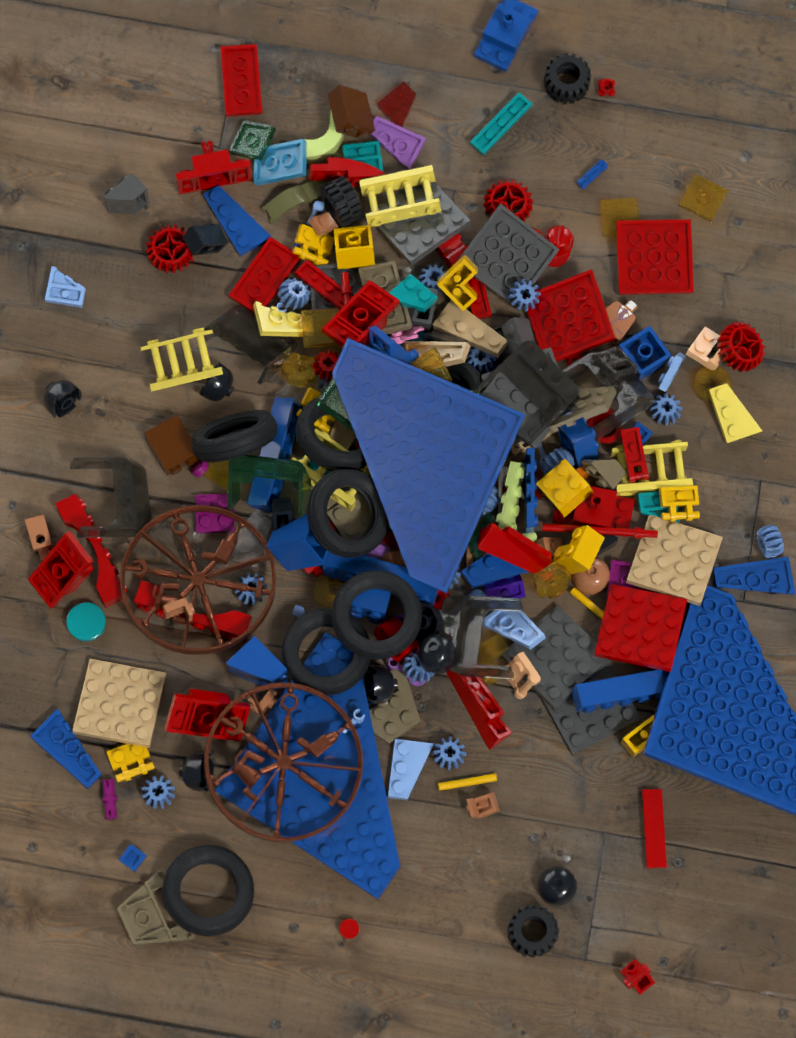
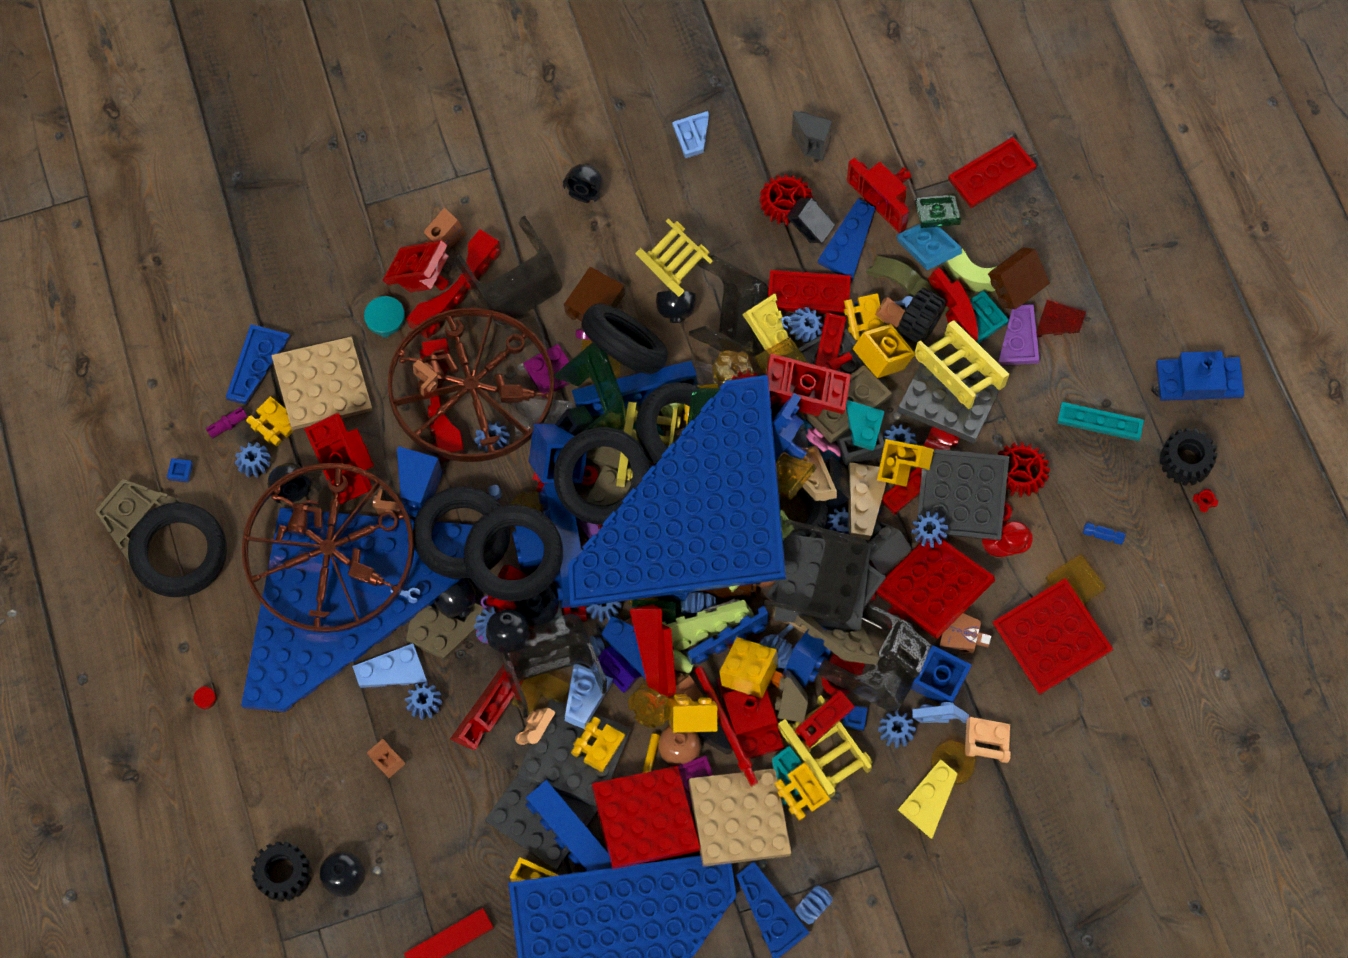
camera: 70 degrees right, 5 degrees down
yellow bar [438,773,497,791] -> none
clear yellow plate [679,174,729,223] -> none
red gear [717,321,766,372] -> none
none -> yellow plate [571,717,625,773]

